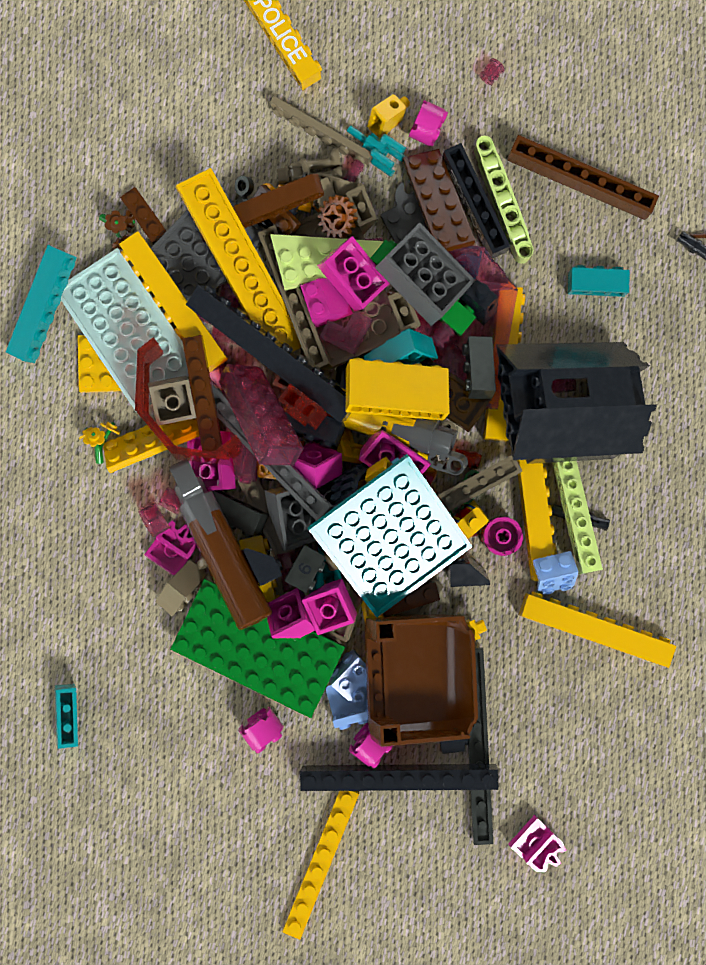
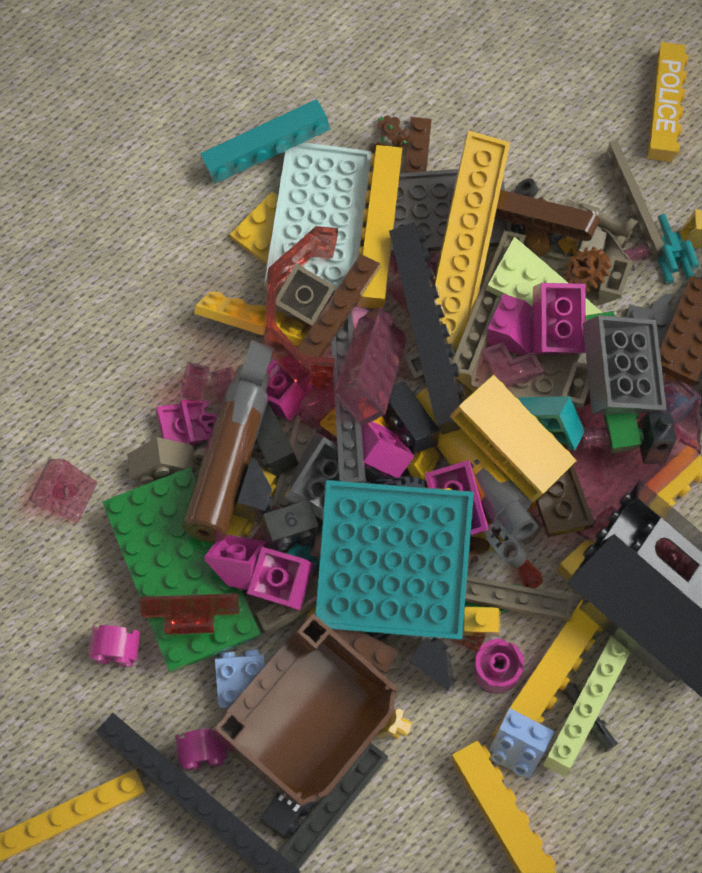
camera: 35 degrees right, 20 degrees down
yellow plant [79,421,120,464] -> none
clear red brick [278,384,328,430] -> none
light blue bracket [326,685,368,730] -> none
pearl dark grey brick [462,336,496,399] -> none
none -> clear pink slope [28,459,98,523]
none -> clear red bracket [140,594,239,634]

